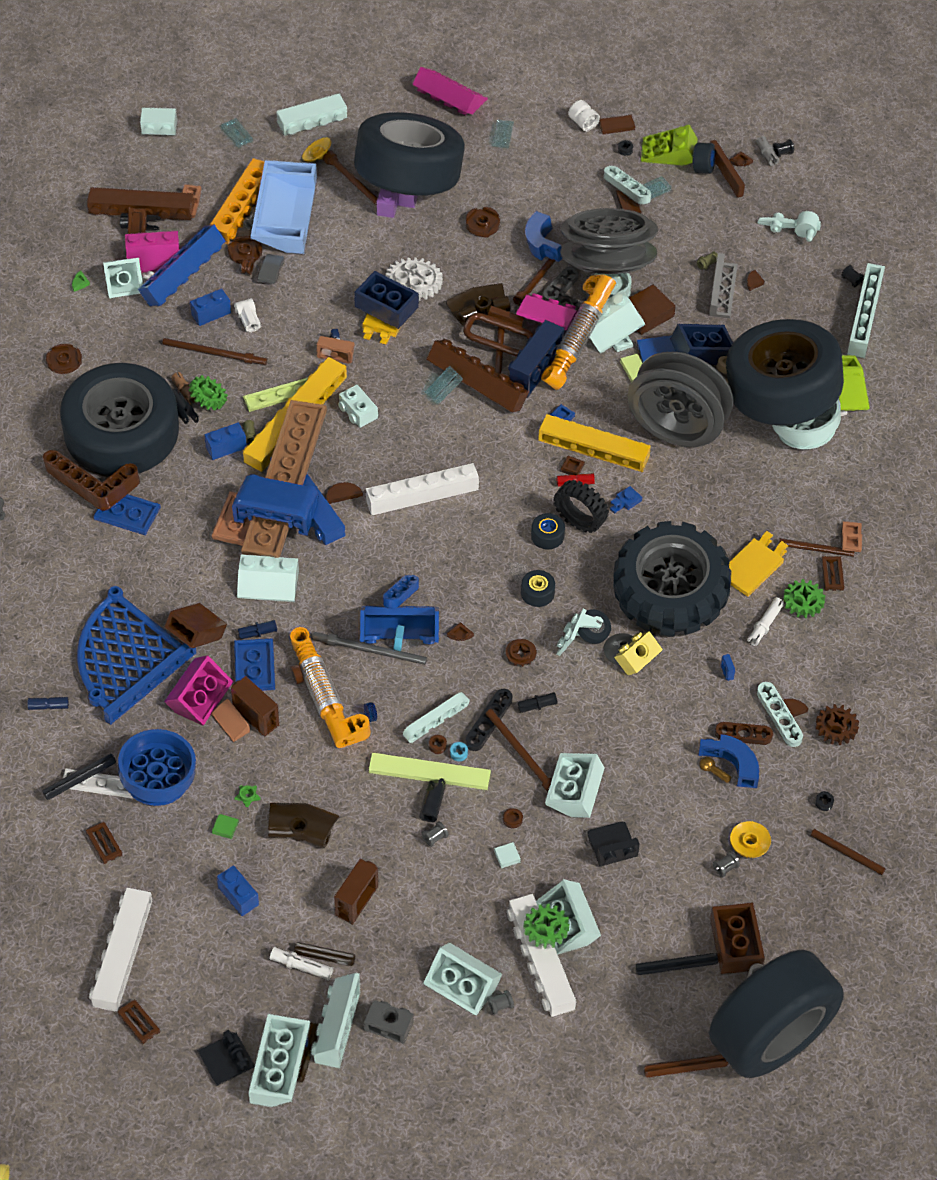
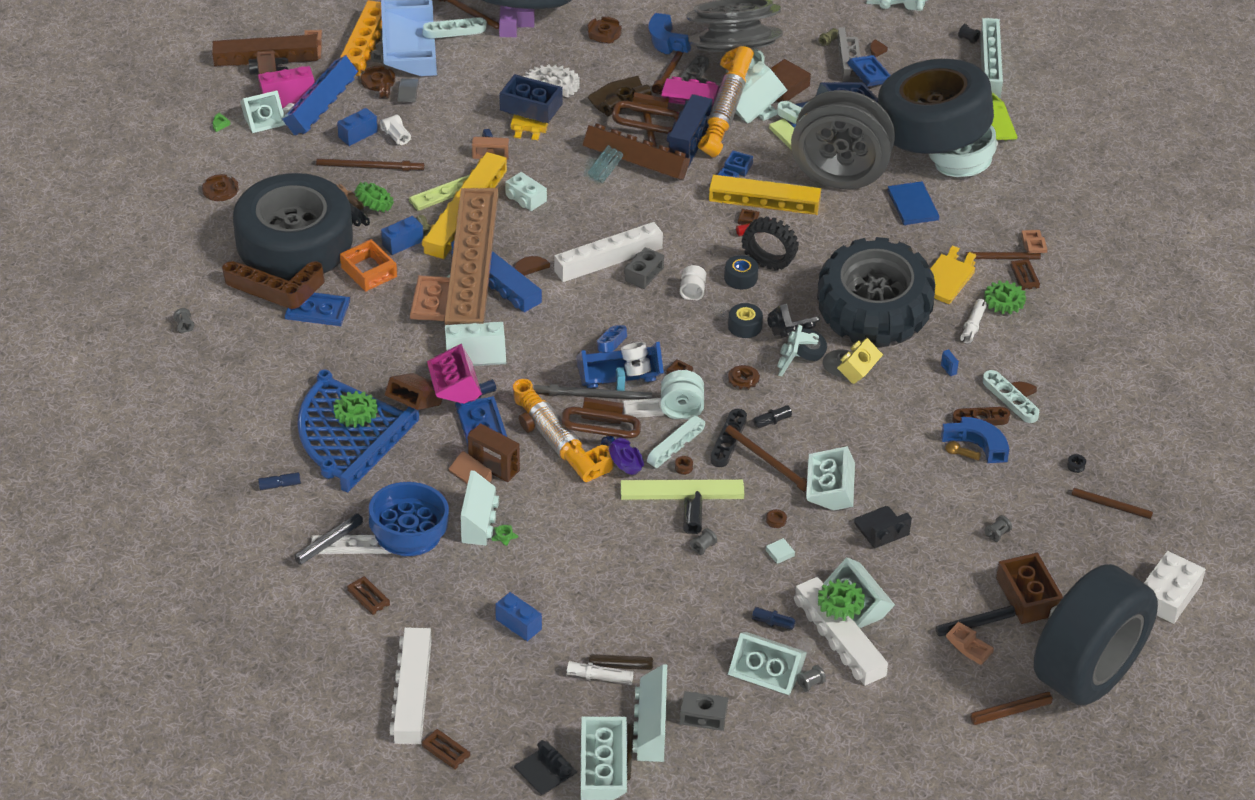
camera: 10 degrees left, 10 degrees down
dark pink slope [164,655,234,726] -> none
bright green tile [212,814,239,839] -> none
blue windscreen [232,474,319,536] -> none
dark brown panel [268,803,339,849] -> none
reddish brown window [334,859,378,925] -> none
medium azure bush [450,742,468,762] -> none
blue plate [610,486,643,514] -> none
yellow dish [730,821,771,858] -> none
reddish brown gear [815,704,859,745] -> none
none -> bright green gear [334,391,378,428]
none -> orange window [340,239,397,292]
none -> light aqua beam [422,18,487,38]
none -> dark pink slope [427,343,482,404]
none -> light aqua slope [461,471,499,545]
none -> reddish brown bar [561,397,641,439]
none -> dark purple tile [609,438,644,475]
none -> white wheel [621,342,651,376]
none -> white tile [622,398,664,418]
none -> dark grey brick [624,247,664,289]
none -> light aqua wheel [661,370,704,419]
none -> white wheel [680,265,706,300]
none -> blue piece [724,150,753,177]
none -> dark blue axle [752,607,795,630]
none -> black bracket [767,304,820,338]
none -> light aqua beam [777,101,802,124]
none -> blue tile [847,55,890,87]
none -> blue tile [887,181,939,225]
none -> nougat slope [946,622,994,665]
none -> white brick [1144,551,1206,624]

